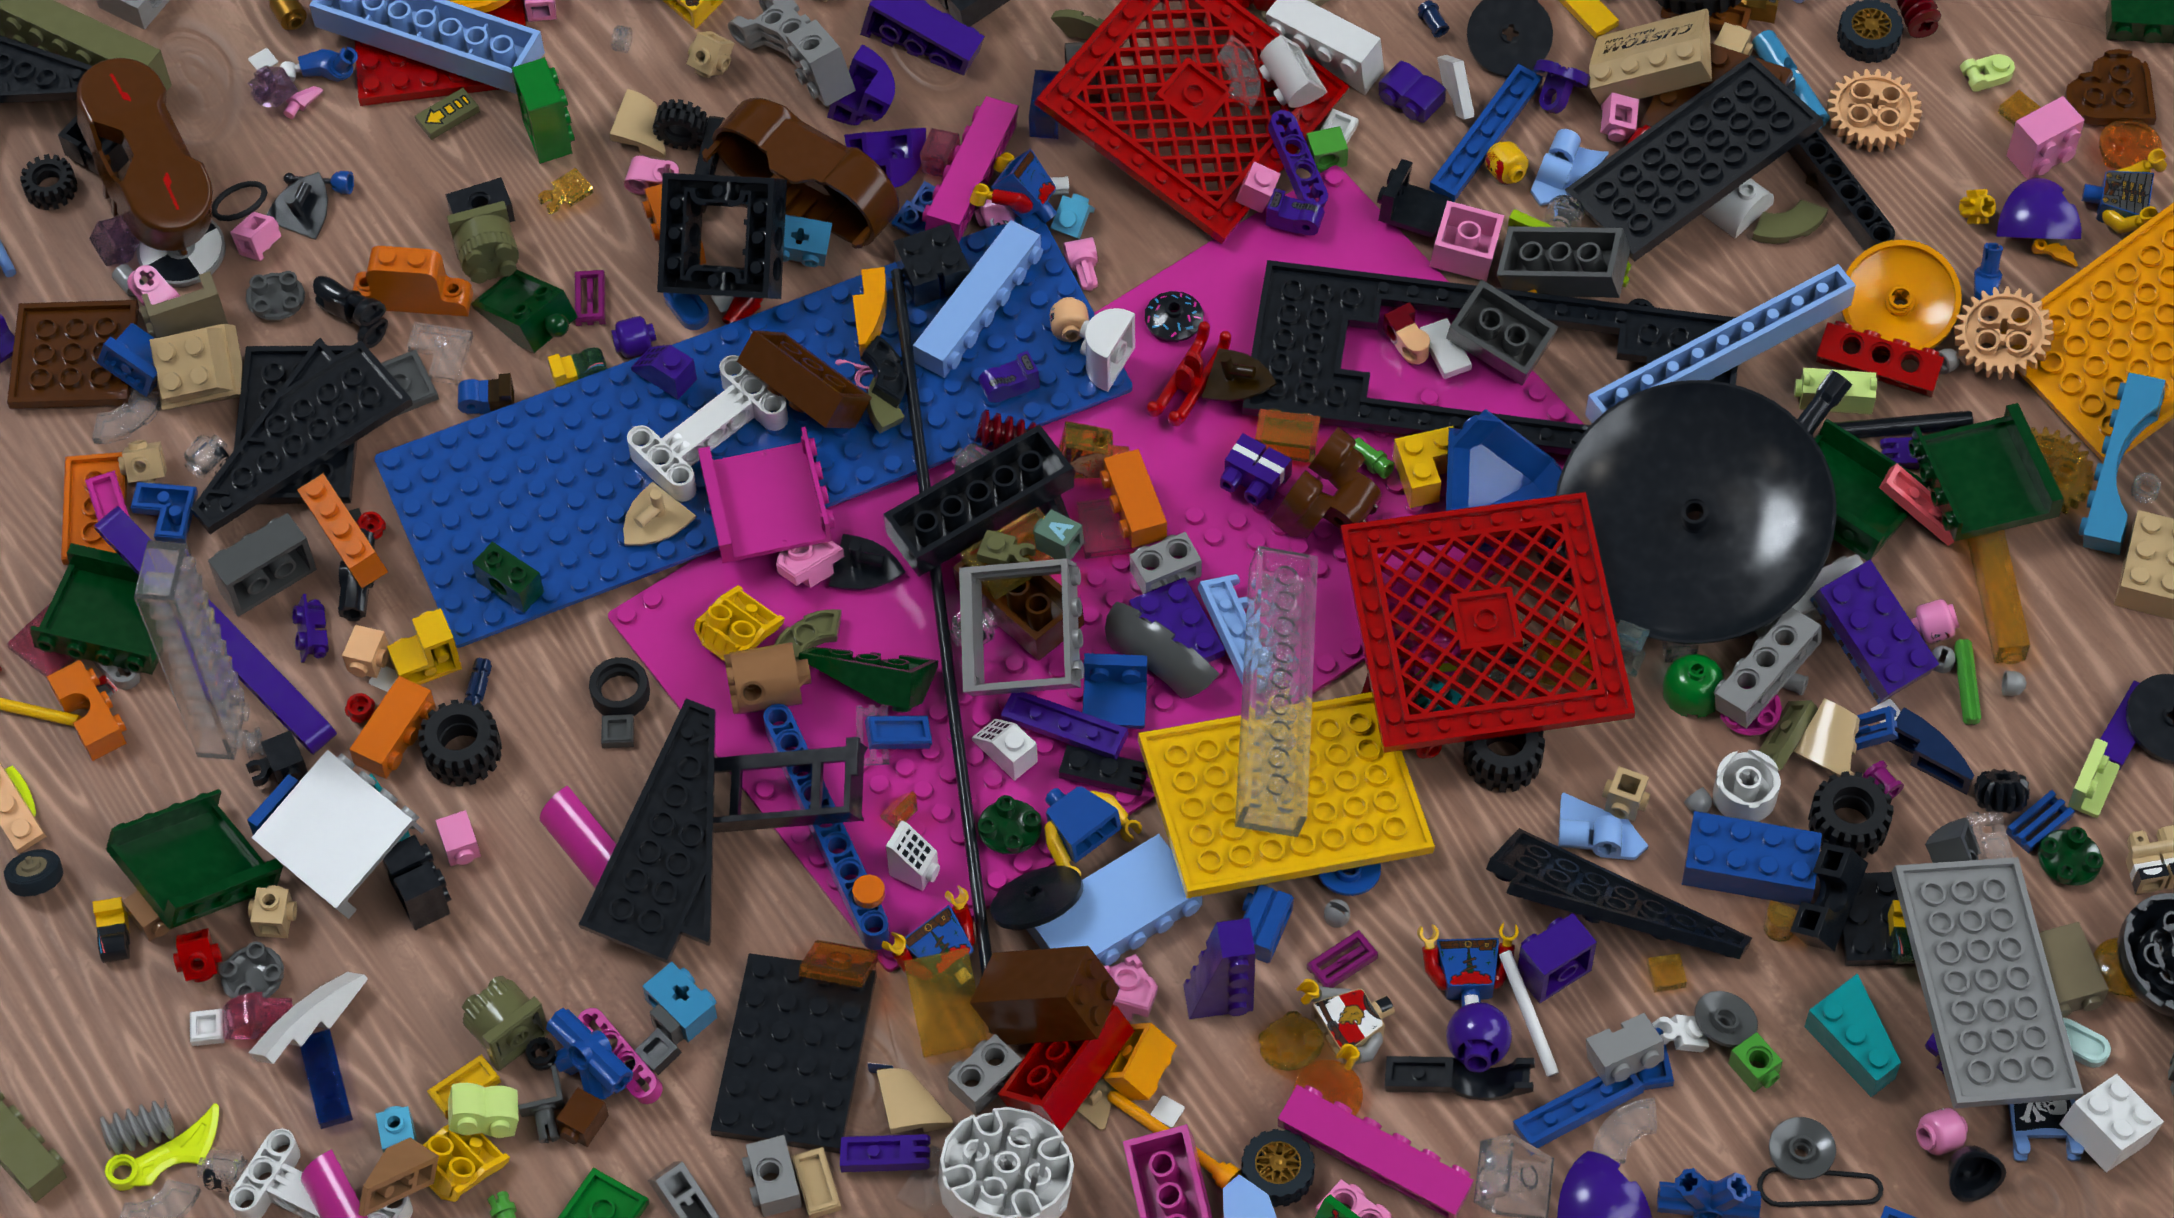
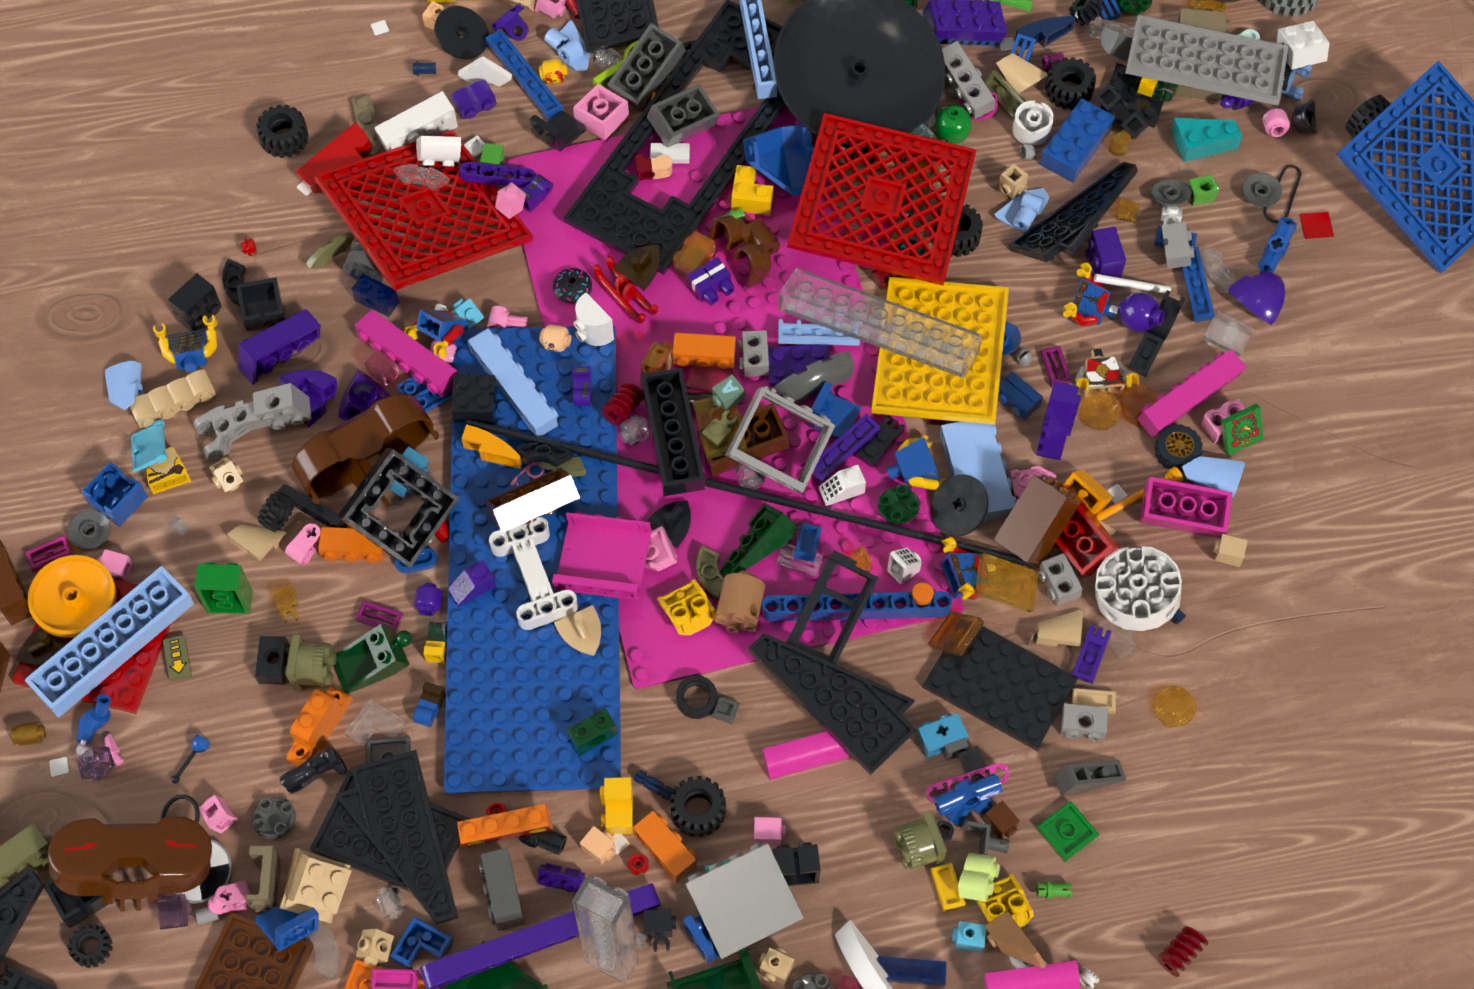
camera: 70 degrees left, 5 degrees up
black shield [267,172,328,240] -> none

